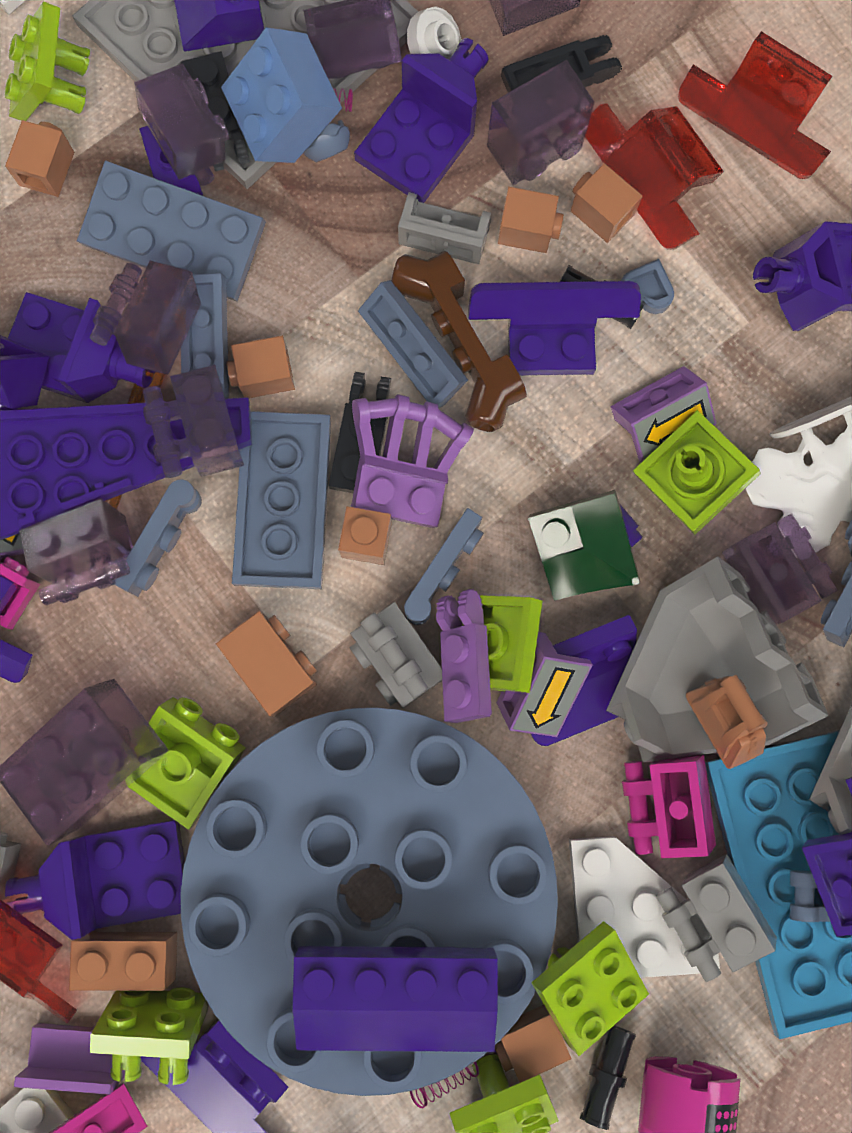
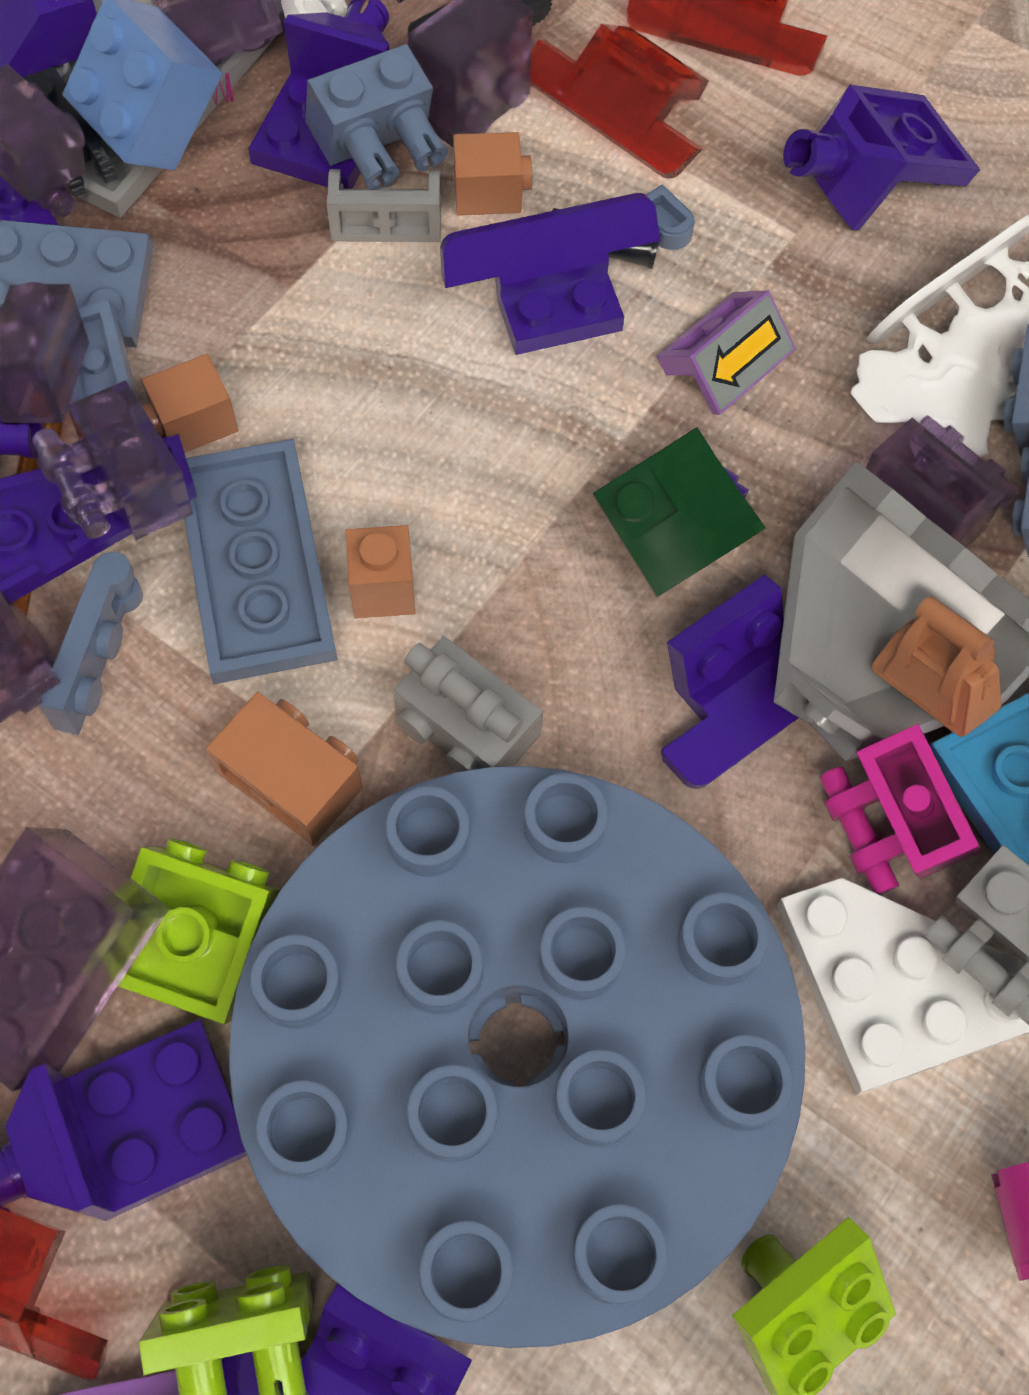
camera: 15 degrees left, 15 degrees down
nougat brick [69,932,178,991] -> none
dark purple slope [293,946,498,1052] -> none
sand blue plate [303,120,350,163] -> none
black hinge [329,371,391,493] -> none
medium lavender plate [351,394,474,528] -> none
sand blue plate [358,280,468,408] -> none
reddish brown plate [391,251,527,432] -> none
sand blue plate [404,508,484,625] -> none
dark pink piece [410,1061,479,1108] -> none
medium lavender hinge [436,589,492,723] -> none
lime plate [462,595,543,693] -> none
nougat brick [495,1005,572,1083] -> none
panel [496,632,593,737] -> none
lime plate [531,921,649,1056] -> none
nougat brick [571,163,643,243] -> none
black pin [580,1025,636,1130] -> none
lime plate [633,410,761,535] -> none
none -> sand blue brick [305,44,448,190]

